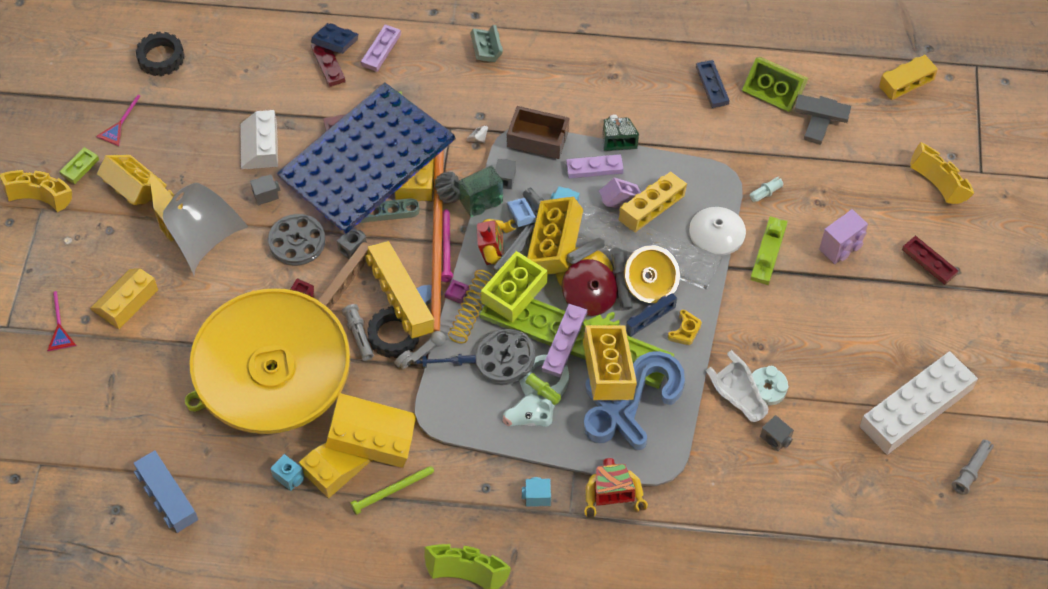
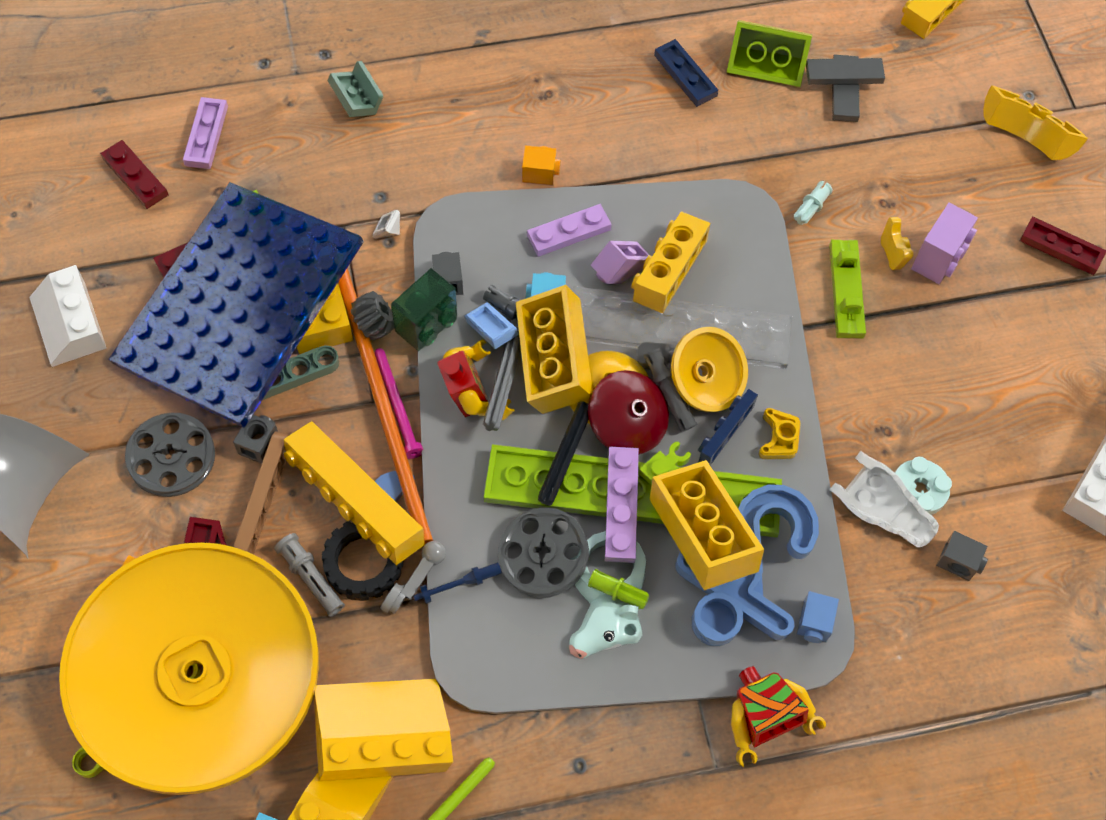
camera: 20 degrees left, 5 degrees up
dark grey brick [250,174,280,205] -> none
dark blue plate [311,23,358,54] -> none
magenta tile [444,279,470,304] -> none
yellow piece [448,270,493,344] -> none
neon yellow brick [481,251,547,323] -> none
reddish brown piece [507,106,570,159] -> none
medium azure brick [522,477,551,507] -> none
dark grey axle [566,237,605,264] -> none
dark green torso [602,115,639,151] -> none
white dish [689,207,746,256] -> none
none -> light orange brick [522,145,561,185]
none -> black axle [538,401,589,506]
none -> medium blue brick [797,591,839,643]
none -> yellow piece [881,217,914,270]

